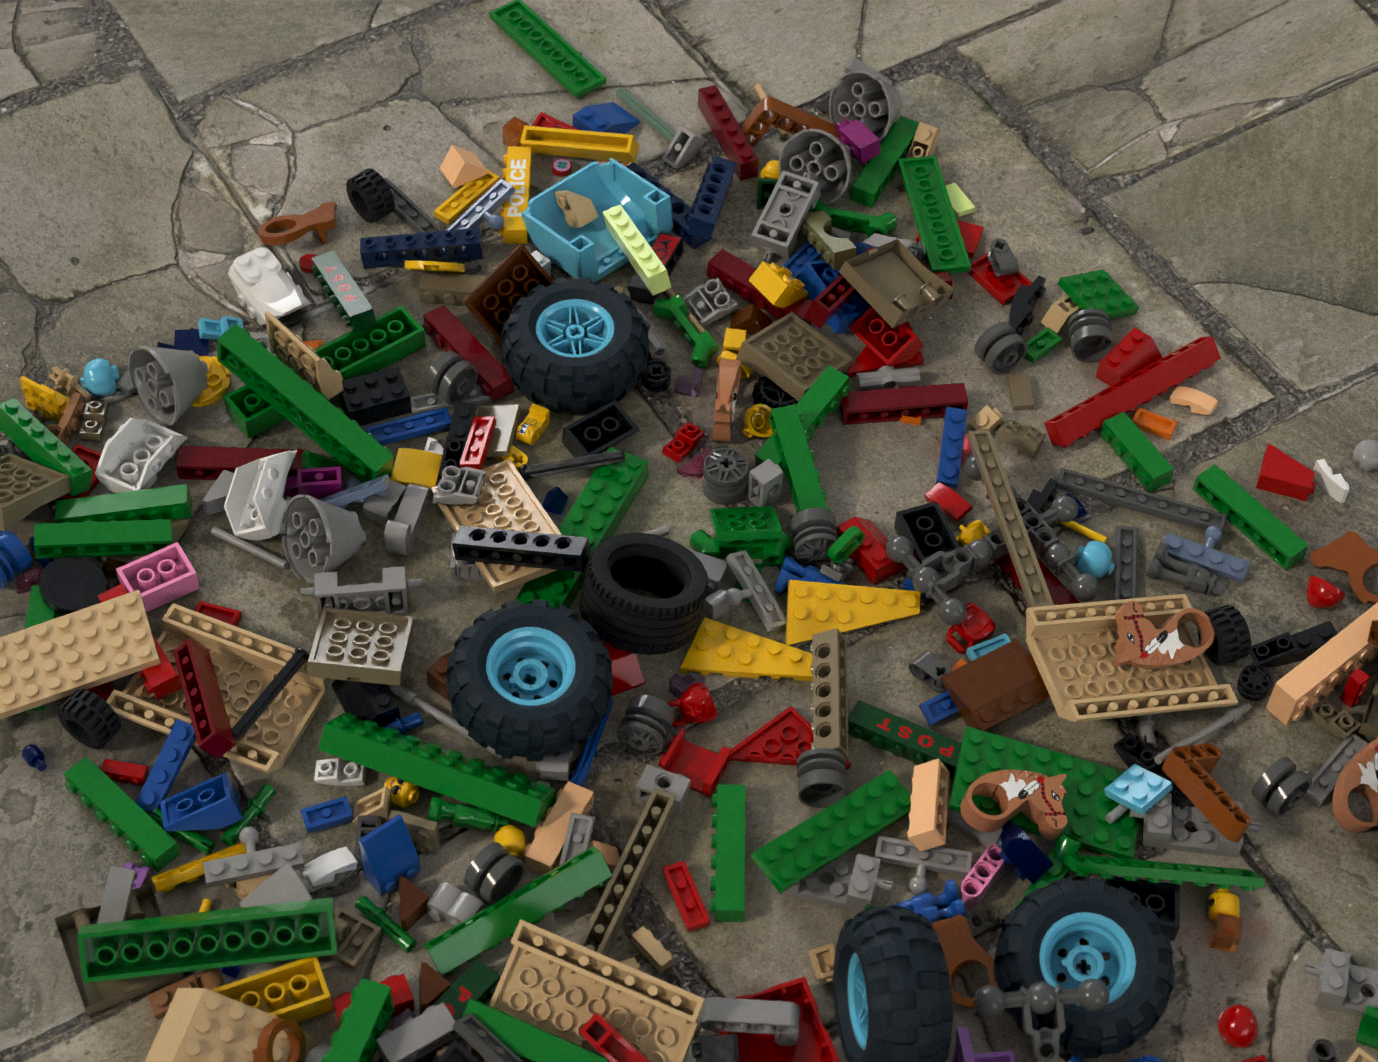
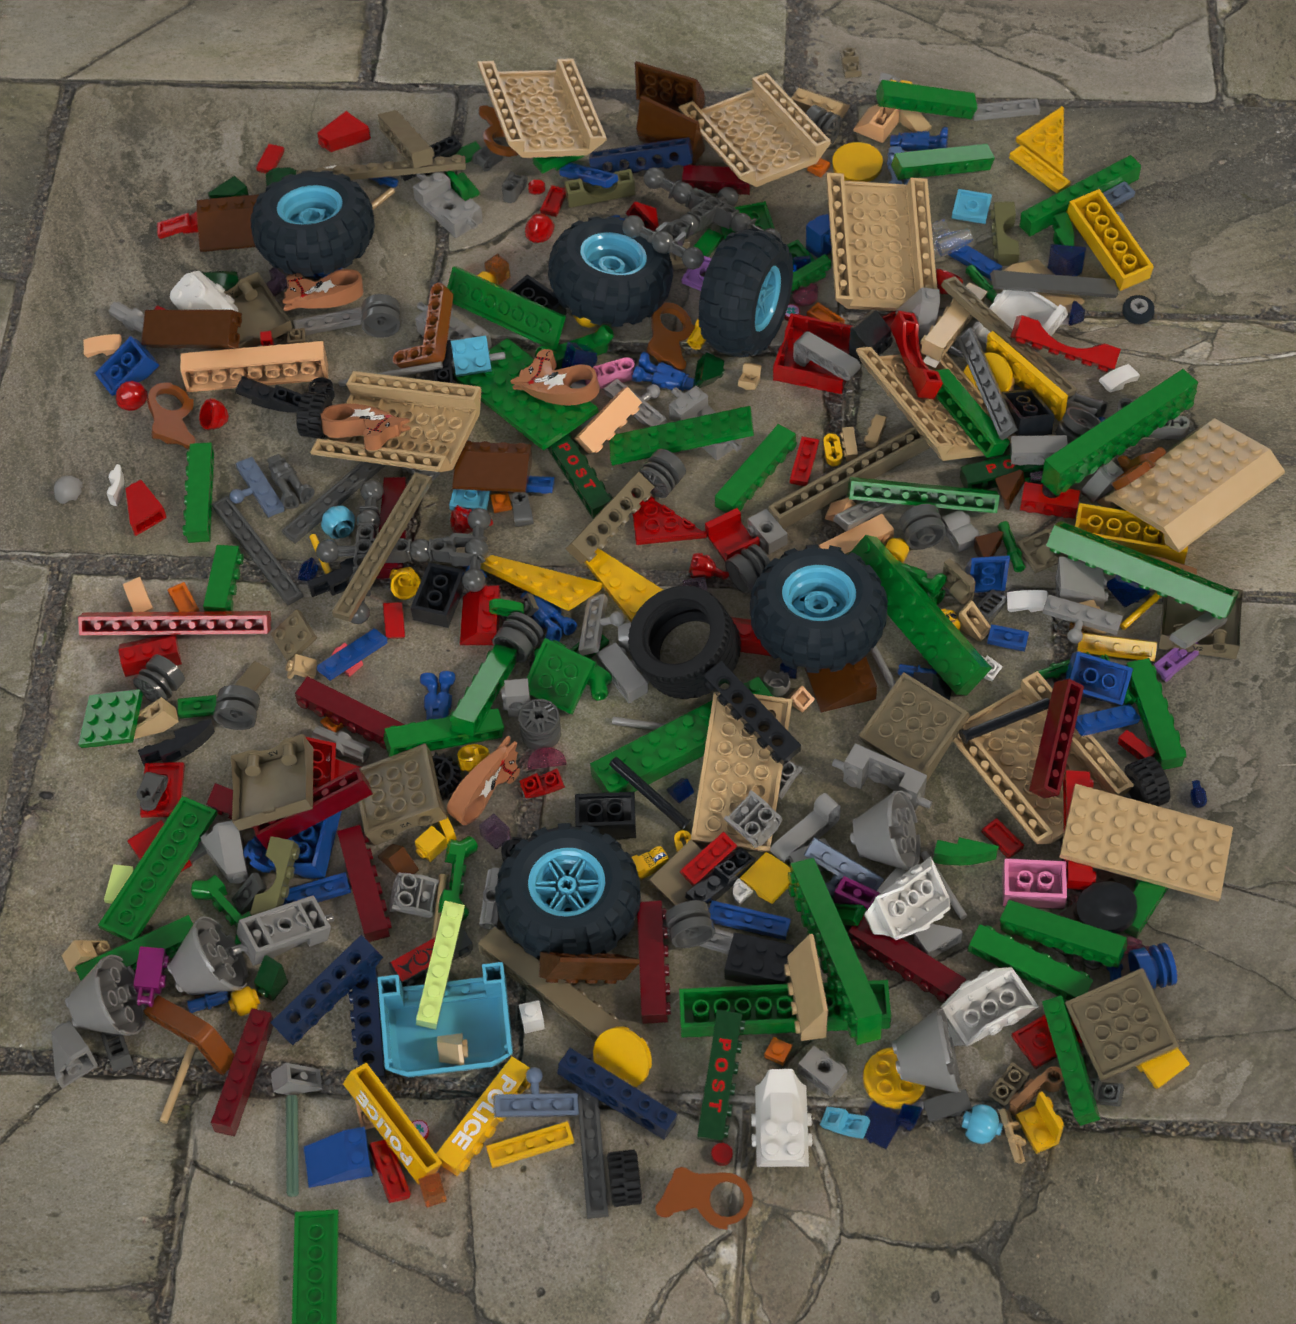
camera: 140 degrees left, 5 degrees up
light nougat slope [440,145,489,189] -> none
yellow slope [749,261,808,308] -> none
none -> blue piece [420,671,456,720]
none -> yellow beam [823,433,842,466]
none -> green slope [933,837,999,866]

